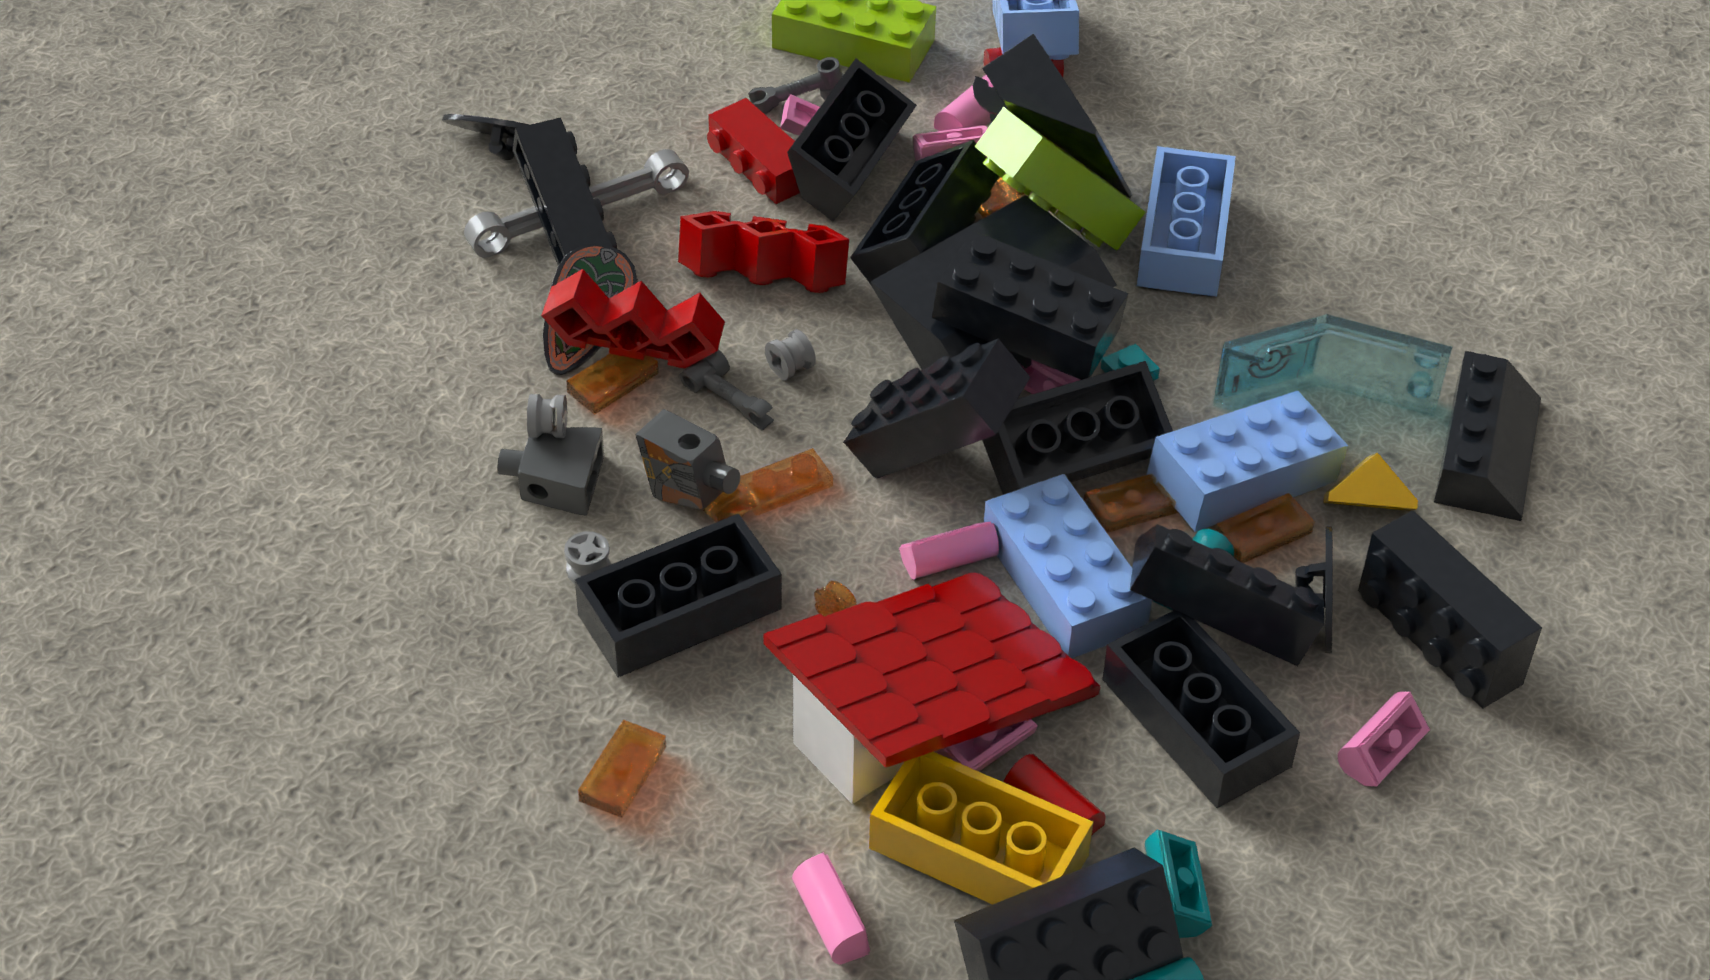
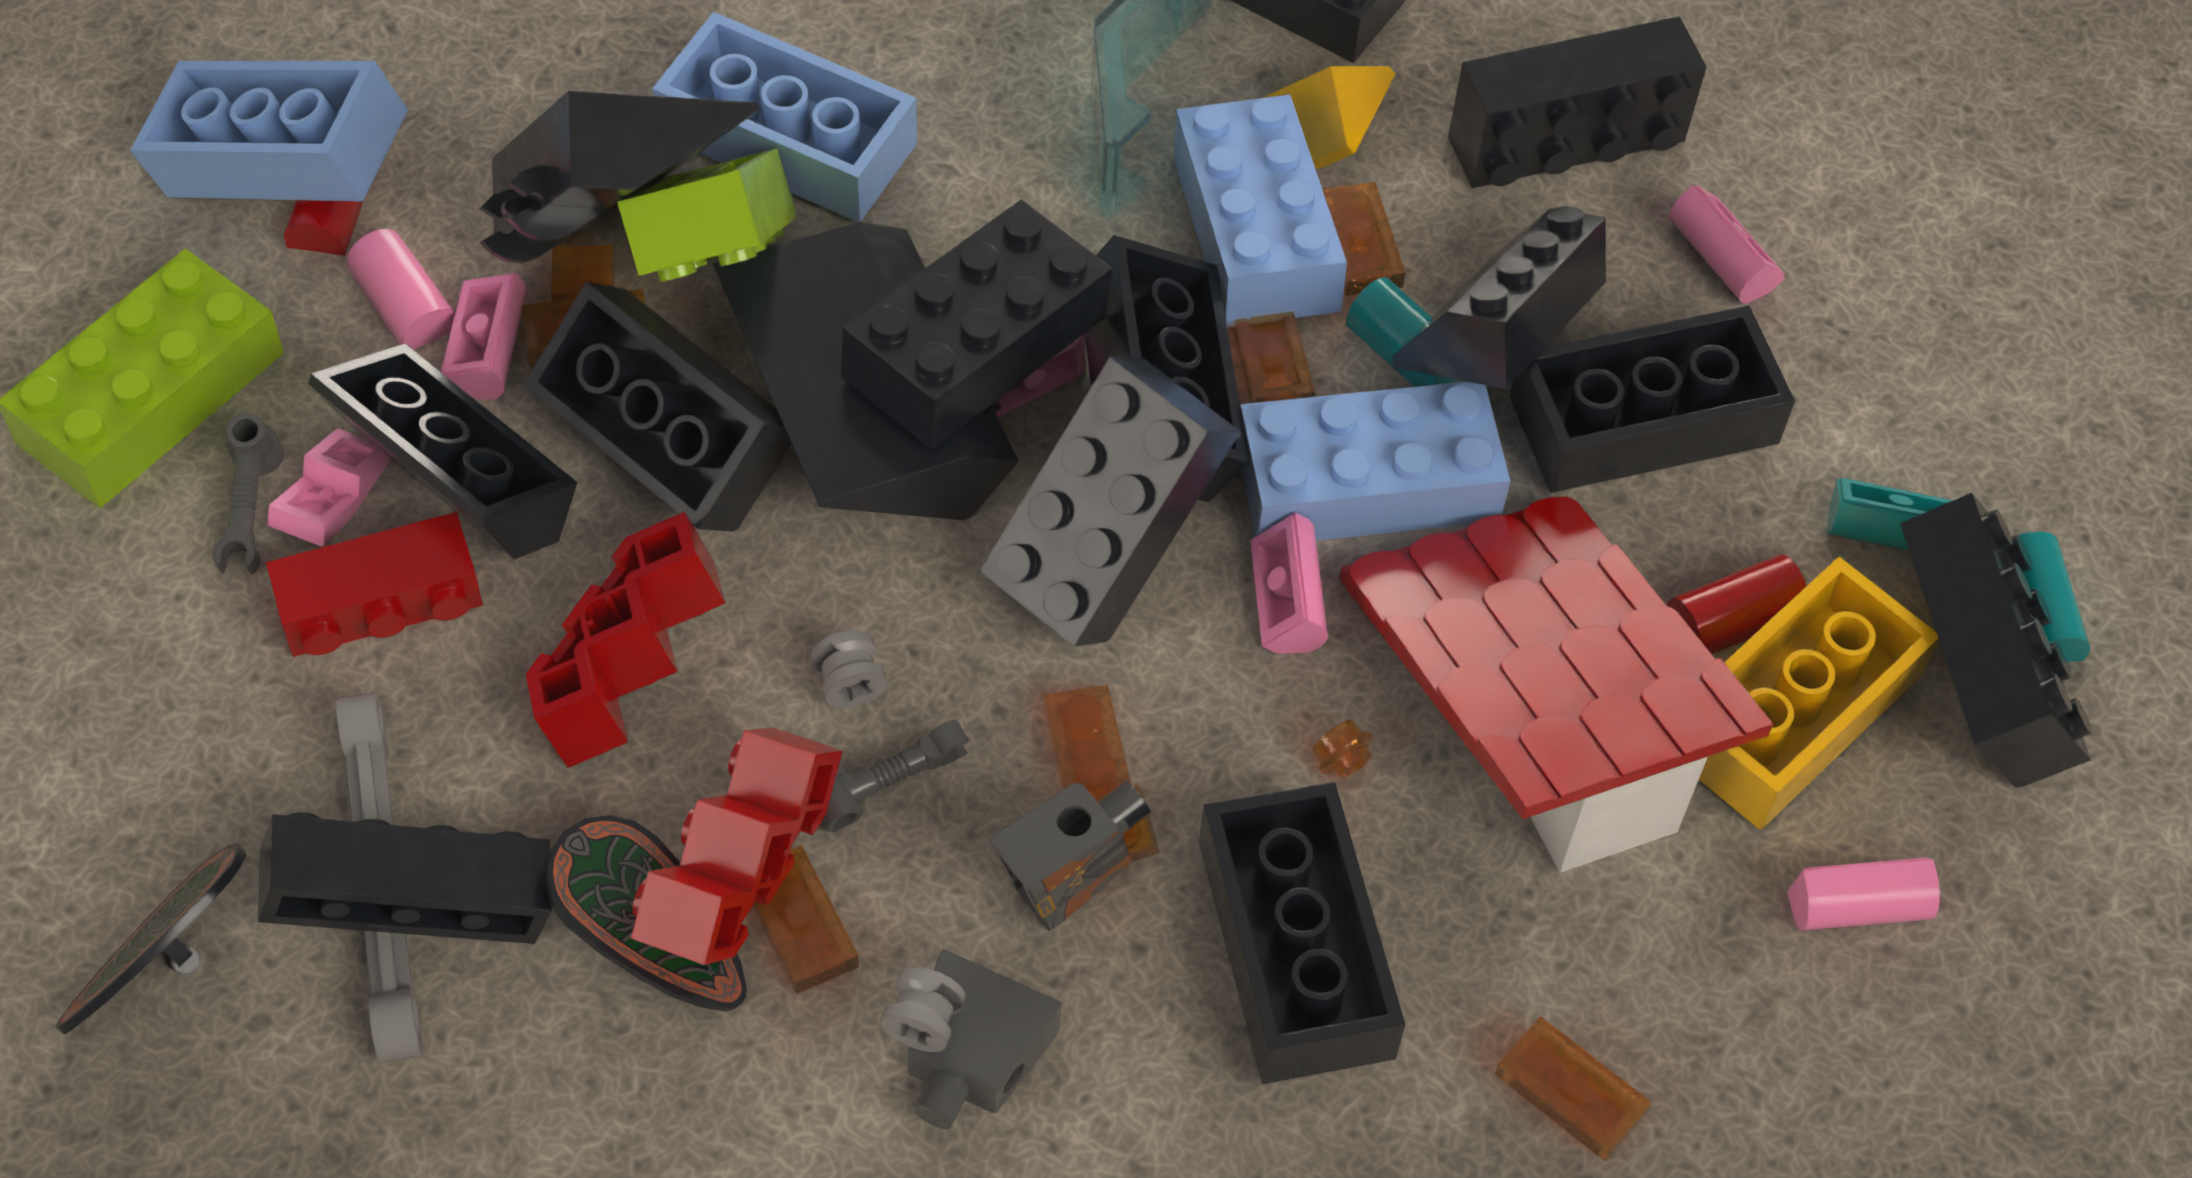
camera: 75 degrees left, 10 degrees up
light grey wheel [564,531,611,584] -> none
black shield [1295,526,1333,653] -> none

